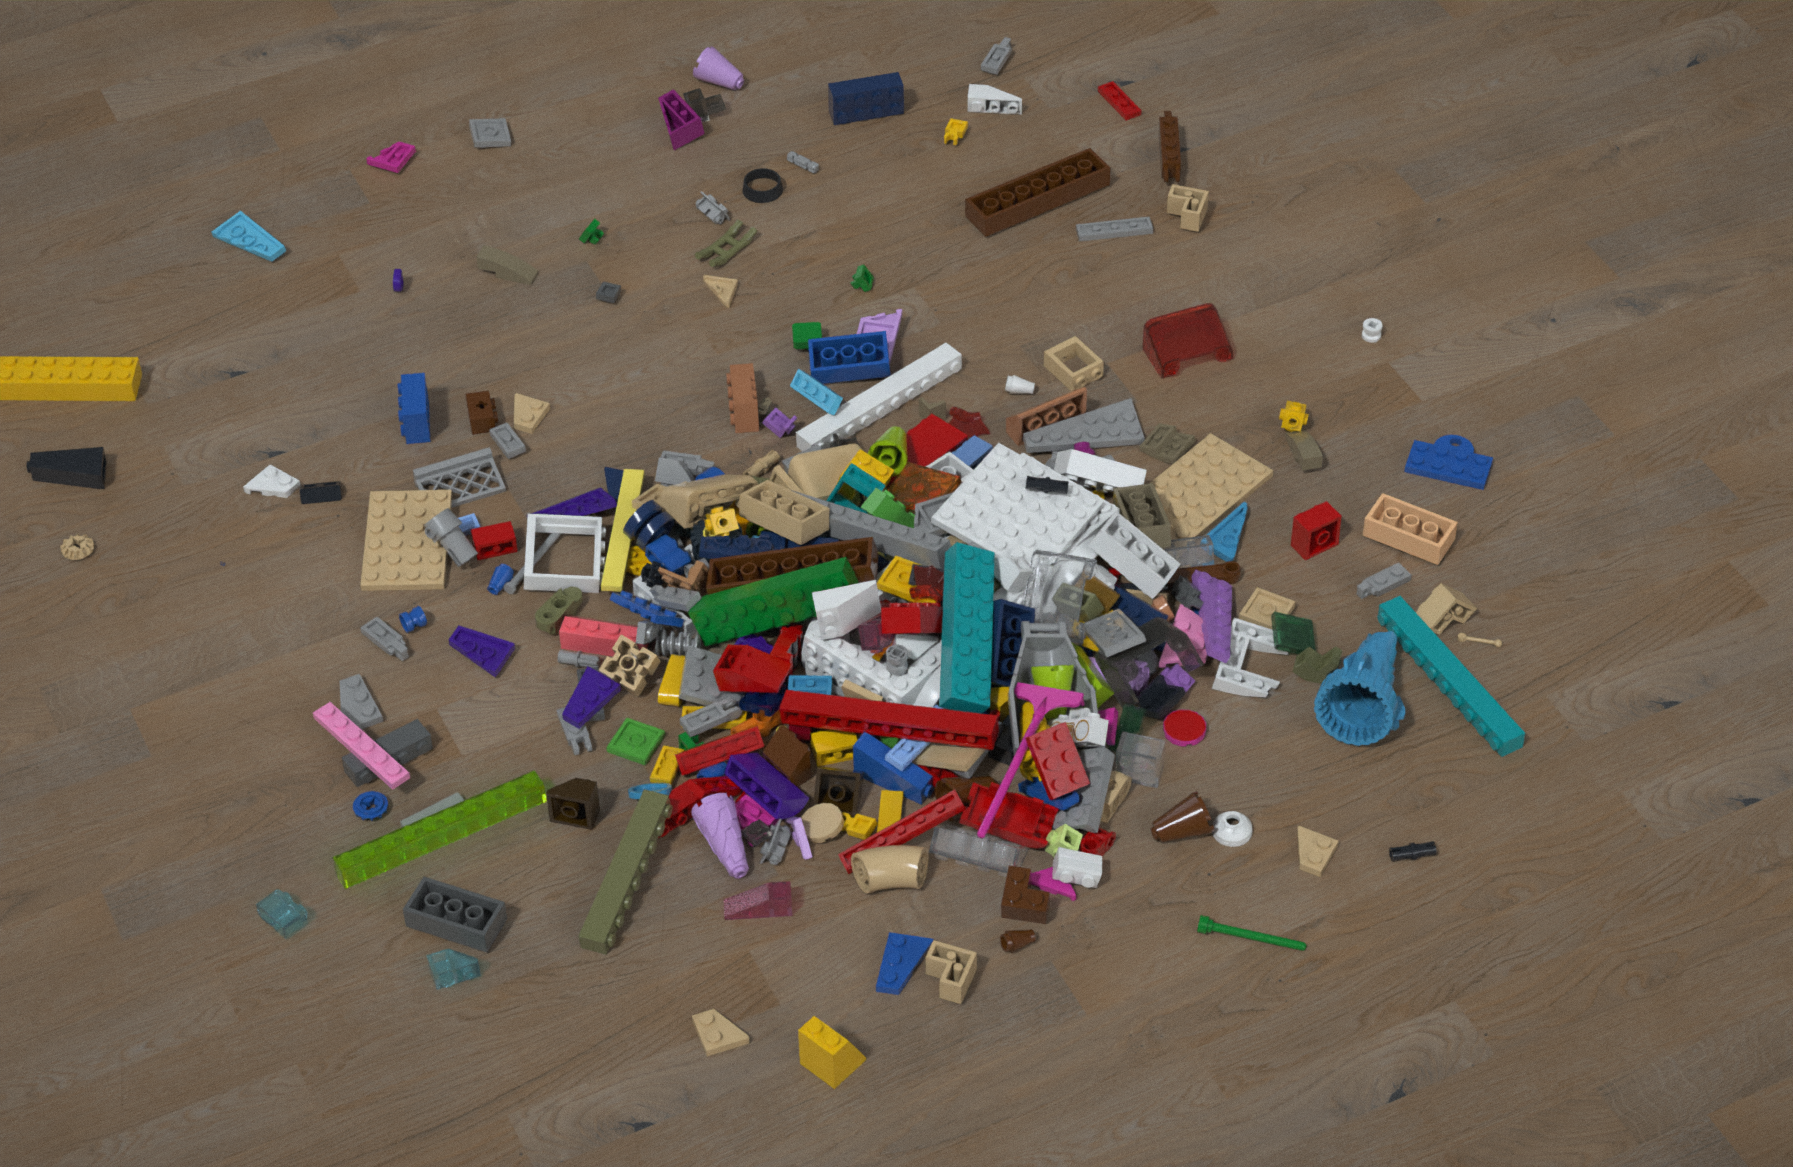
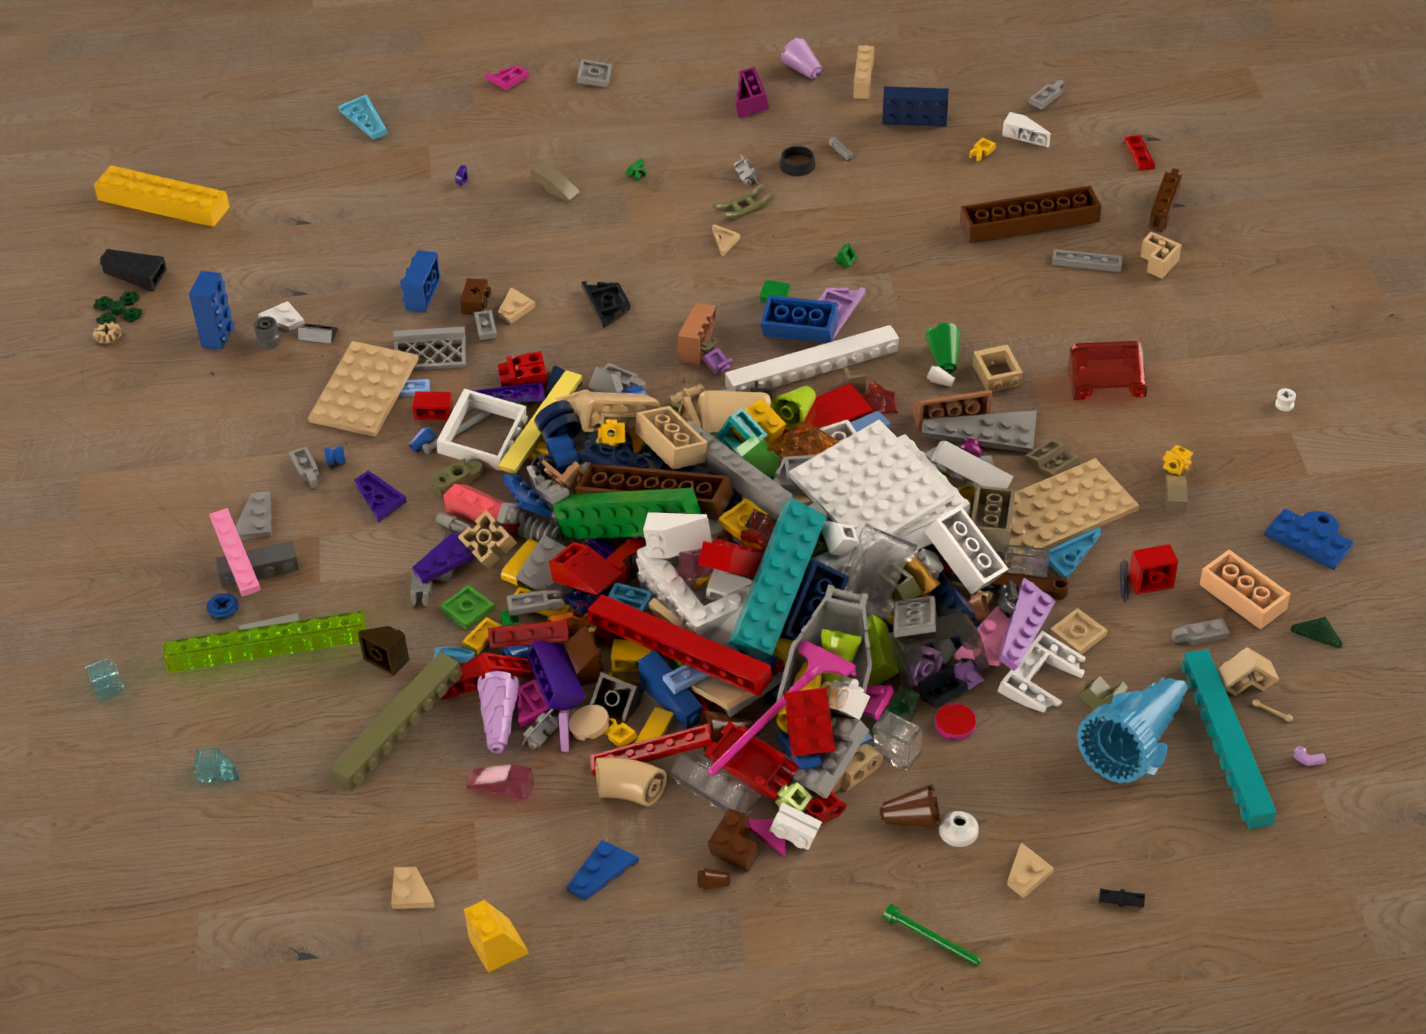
camera: 20 degrees right, 0 degrees up
dark grey brick [403,877,507,952] -> none
light grey piece [424,508,478,567] -> none
dark grey plate [596,281,621,303] -> none
clear smoke brick [683,88,726,122] -> none
clear smoke plate [741,819,773,847] -> none
medium azure plate [790,369,843,415] -> none
light grey wheel [886,644,908,675] -> none
tan brick [926,940,977,1004] -> none
black pin [1025,476,1069,495] -> none
clear green tile [1271,611,1316,654] -> none
none -> dark green plant [93,291,142,325]
none -> blue brick [189,271,234,350]
none -> dark grey wheel [254,316,281,350]
none -> red hips [497,351,548,388]
none -> black wing [581,281,631,328]
none -> tan arch [854,45,874,99]
none -> green cone [925,323,961,374]
none -> piece [1120,560,1129,602]
none -> clear green tile [1291,617,1343,649]
none -> lavender arm [1294,746,1326,766]

